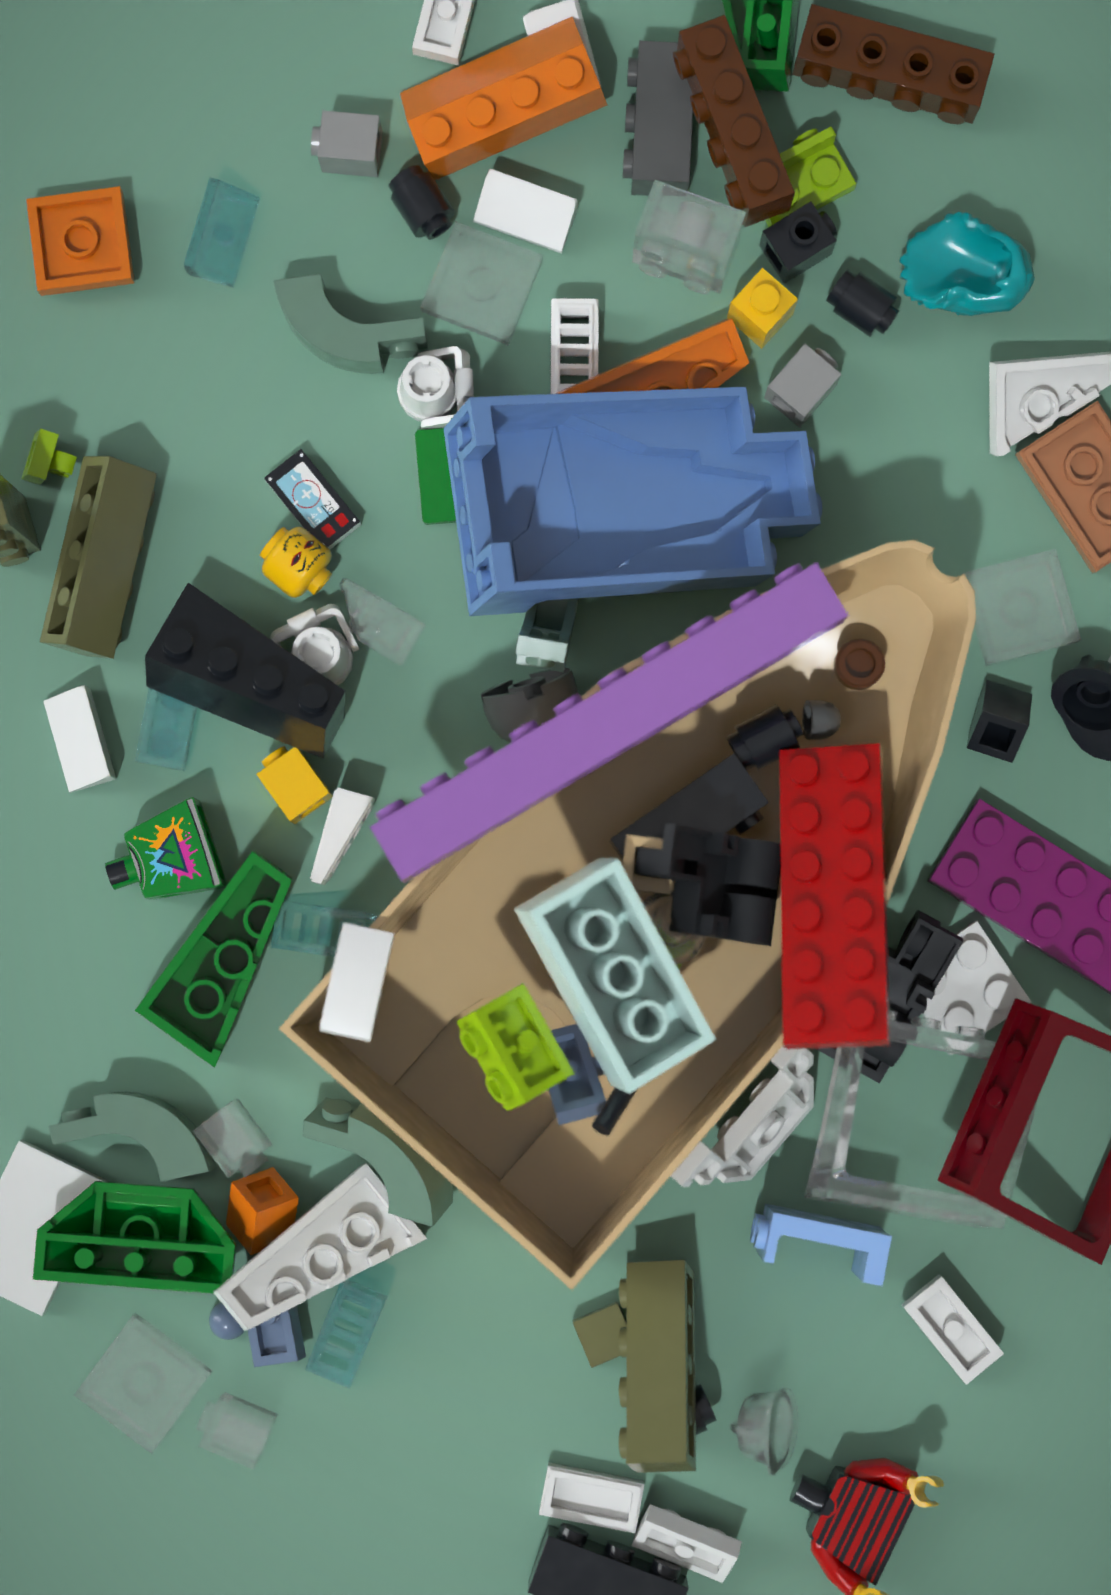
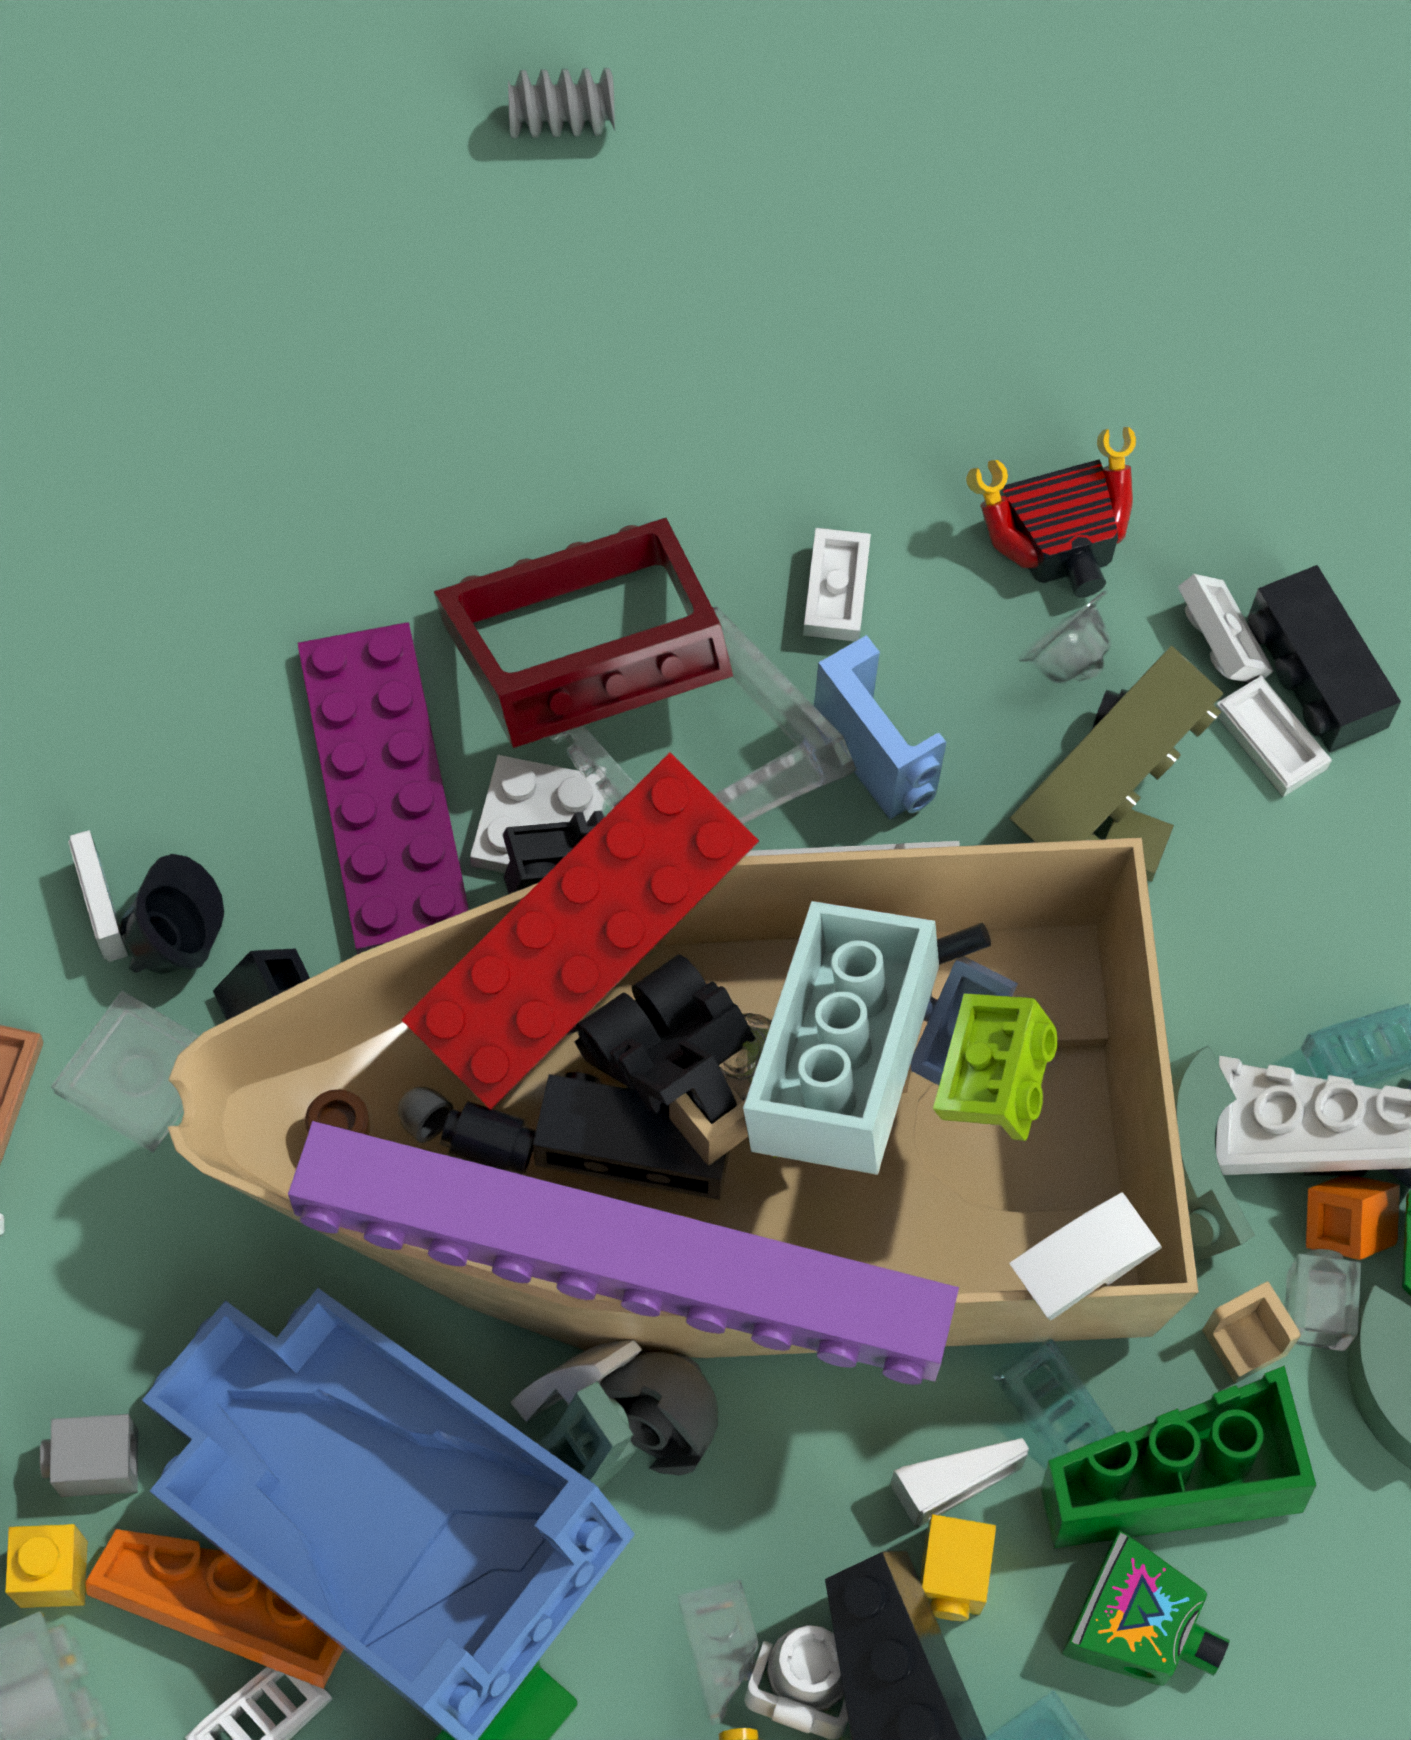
camera: 140 degrees left, 20 degrees down
none -> white slope [510,1340,642,1422]
none -> tan panel [1202,1281,1301,1383]

